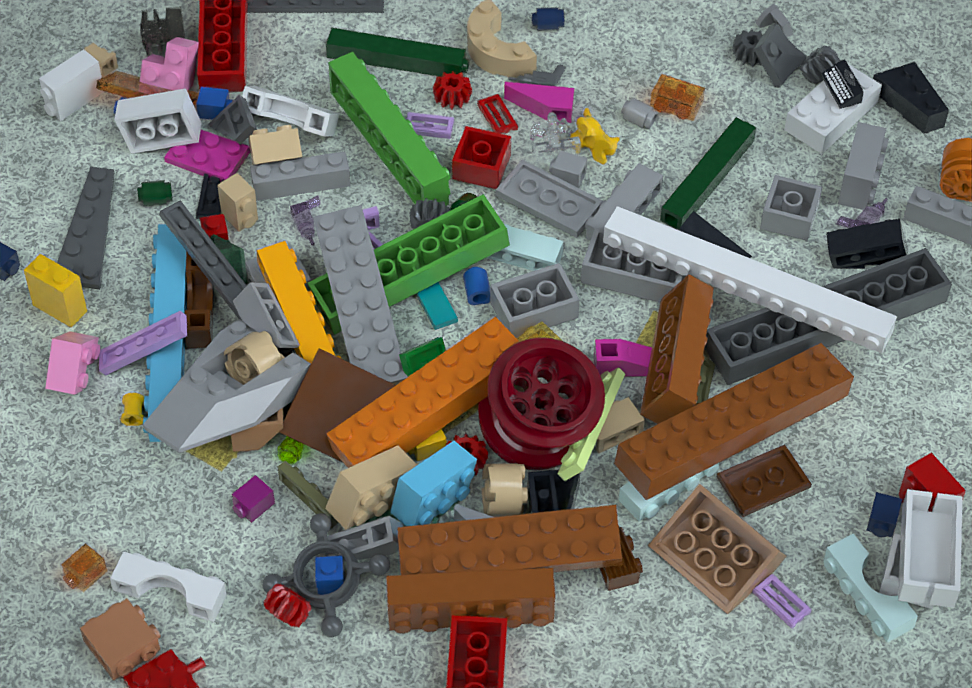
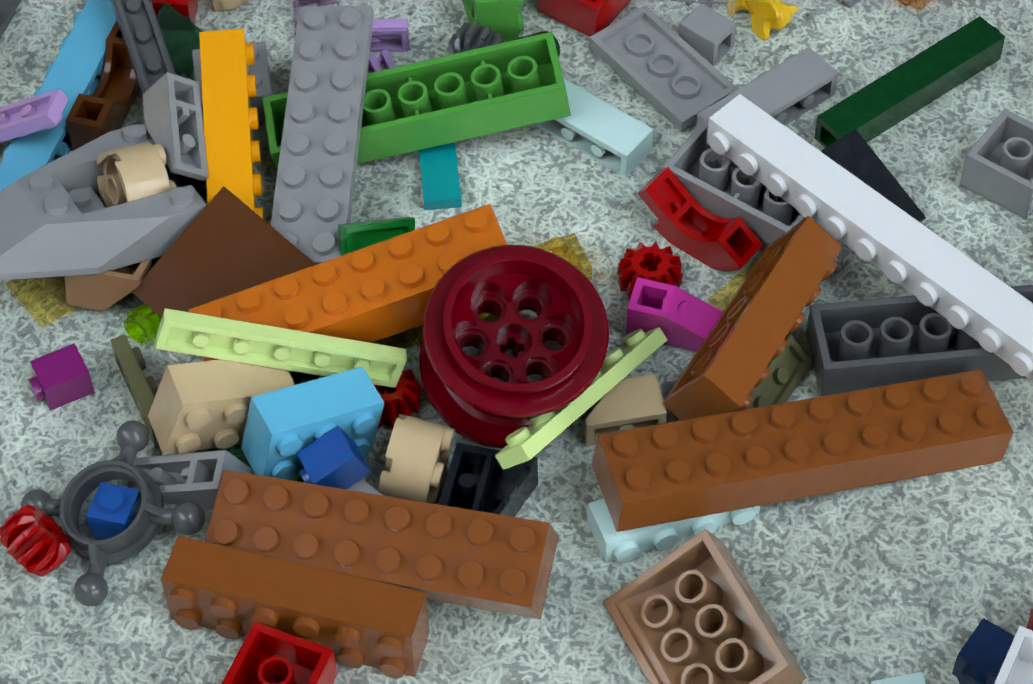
camera: 20 degrees right, 0 degrees up
blue brick [463,267,490,305] -> none
light grey brick [490,263,580,338] -> none
reddish brown brick [599,527,643,591] -> none
reddish brown tile [716,444,812,517] -> none
none -> yellowish green plate [155,308,407,388]
none -> blue brick [297,426,371,489]
none -> red gear [617,241,683,301]
none -> red arch [638,167,763,271]

